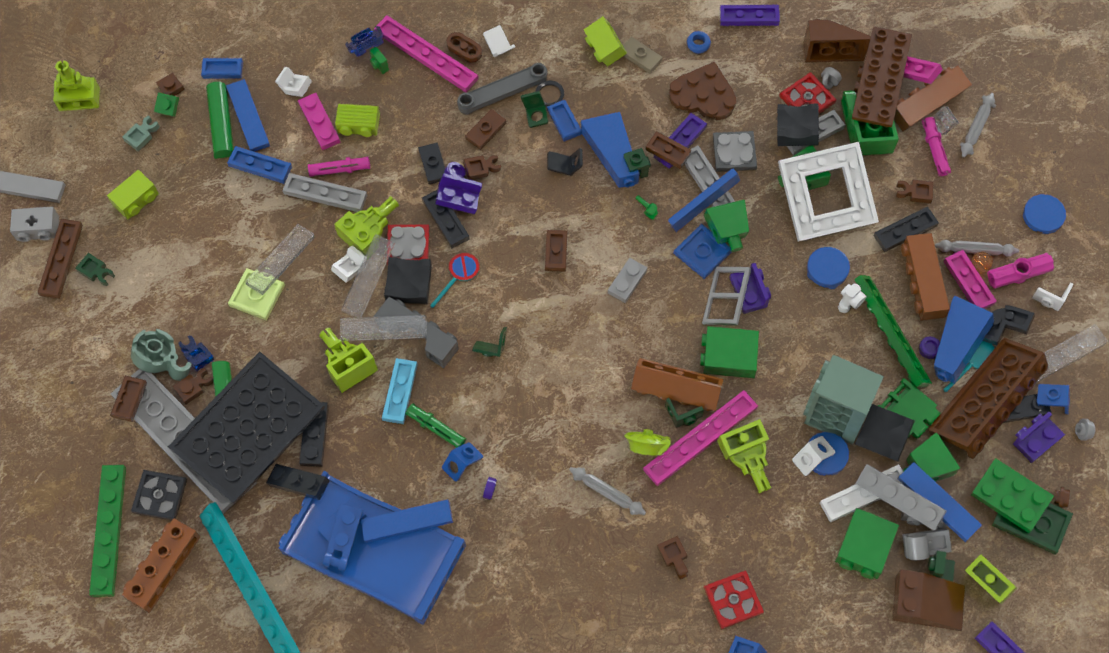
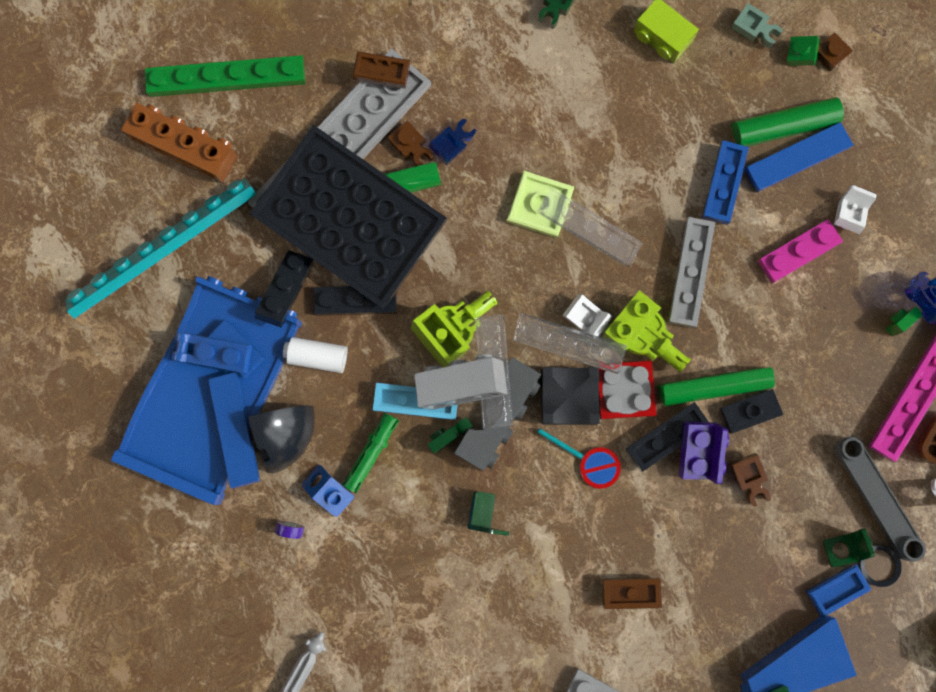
camera: 85 degrees right, 15 degrees up
sand green piece [130,329,191,381] -> none
black piece [131,470,187,521] -> none
blue tile [201,58,243,79] -> none
dark pink pin [308,156,370,177] -> none
lime brick [335,104,380,137] -> none
dark purple tile [444,162,466,178] -> none
reddish brown plate [465,109,507,150] -> none
black bracket [547,148,583,176] -> none
none -> black brick [248,406,315,474]
none -> white brick [283,337,348,373]
none -> light grey brick [415,354,508,410]
none -> dark green plate [427,417,473,454]
none -> green brick [657,367,775,406]

